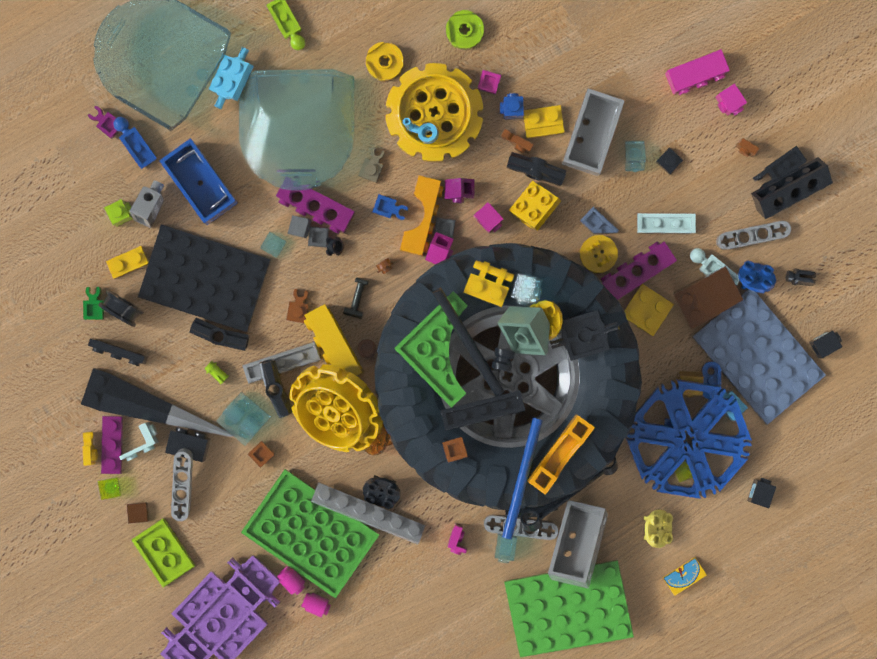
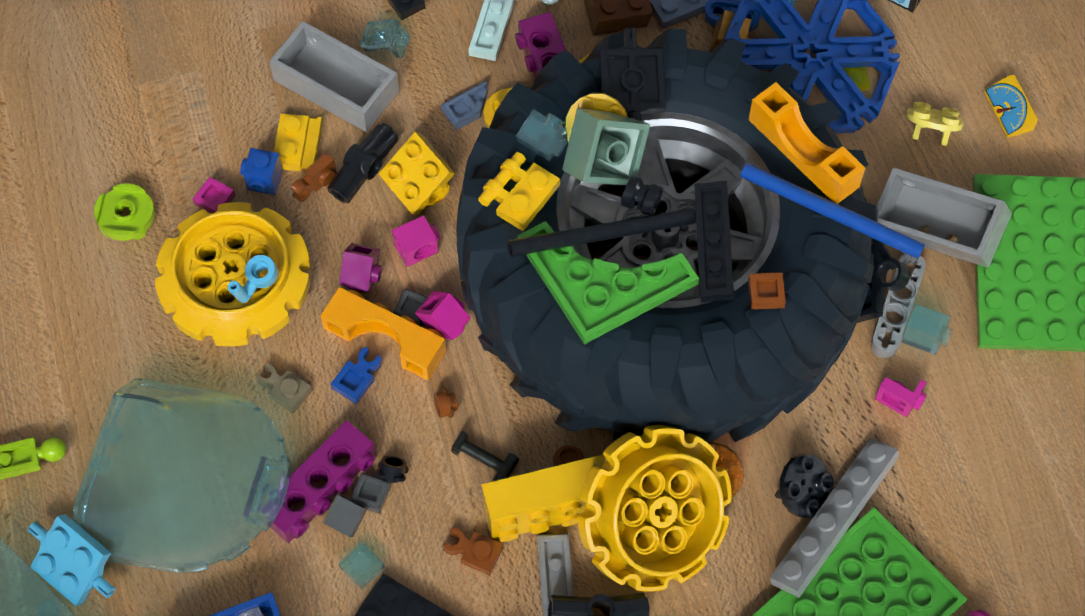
camera: 80 degrees left, 25 degrees down
yellow plate [366,42,404,82] -> none

